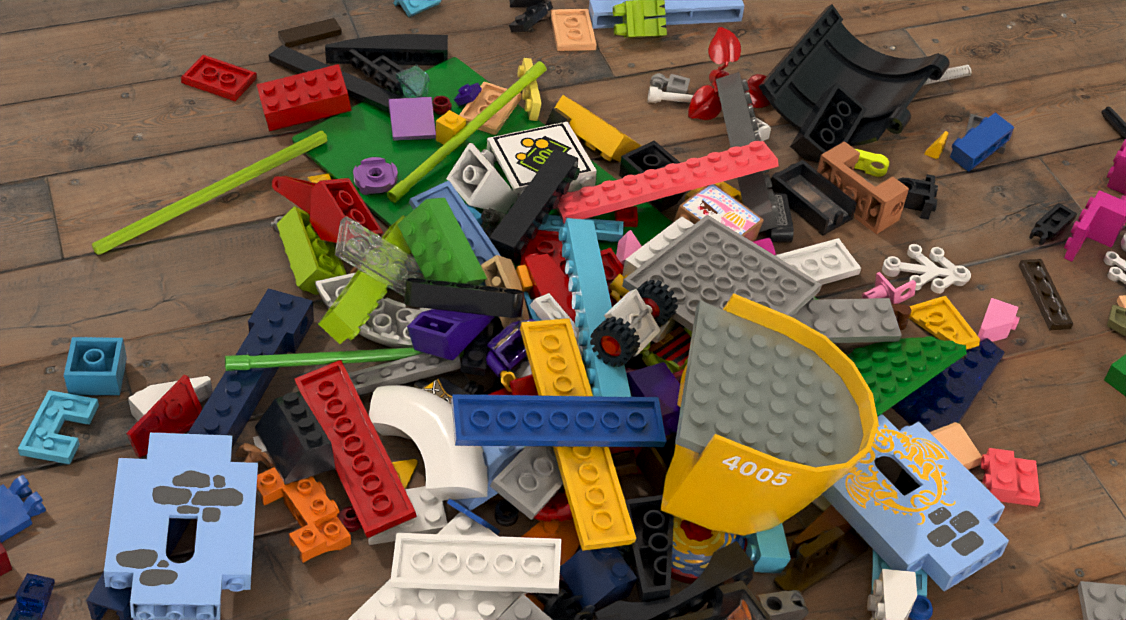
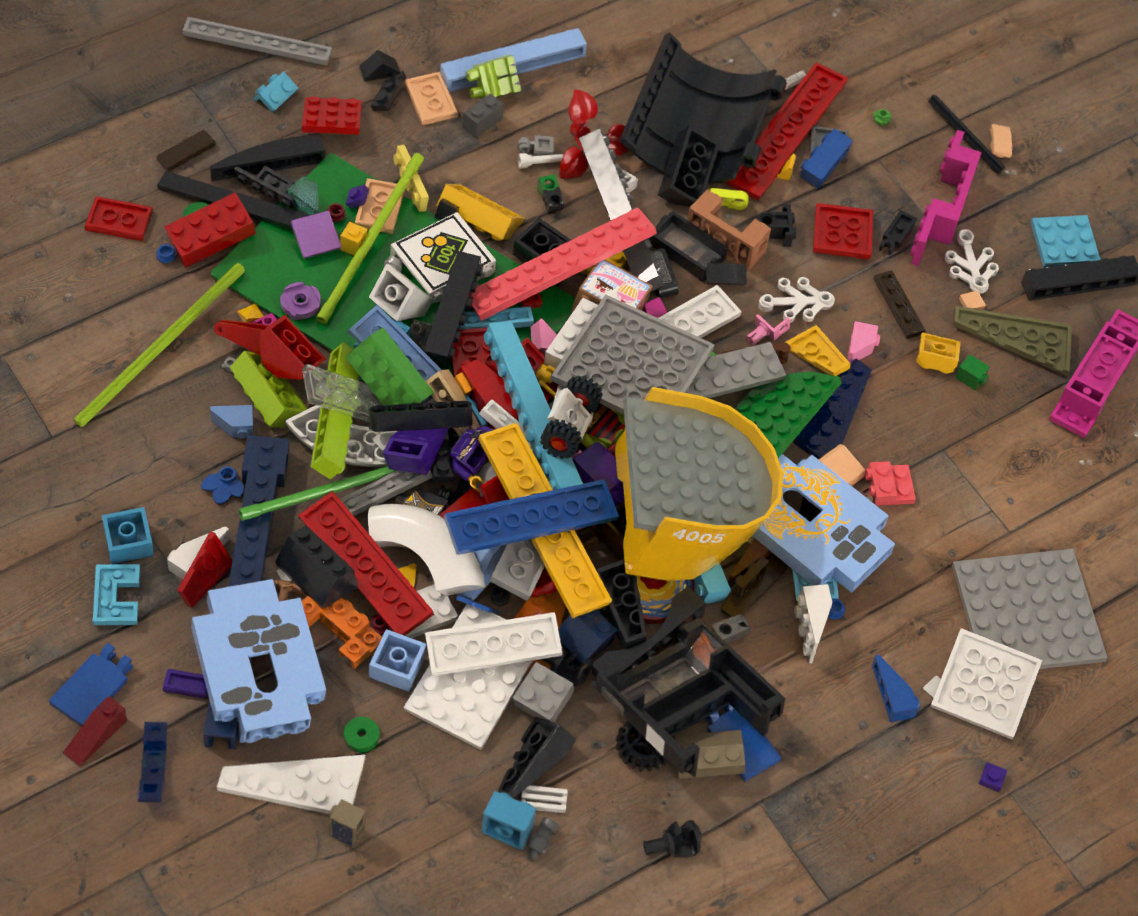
camera: 15 degrees left, 10 degrees up
none -> blue plate [156,244,176,263]
none -> dark purple tile [163,669,208,699]
none -> blue plate [201,466,244,504]
none -> medium blue slope [210,405,253,439]
none -> red plate [302,96,362,135]
none -> light blue brick [369,629,427,692]
none -> dark grey brick [463,93,504,138]
none -> leg [537,174,564,212]
none -> black slope [707,263,747,285]
none -> red plate [726,62,848,201]
none -> red plate [813,203,873,260]
none -> bright green plate [873,109,892,126]
none -> yellow slope [916,332,960,374]

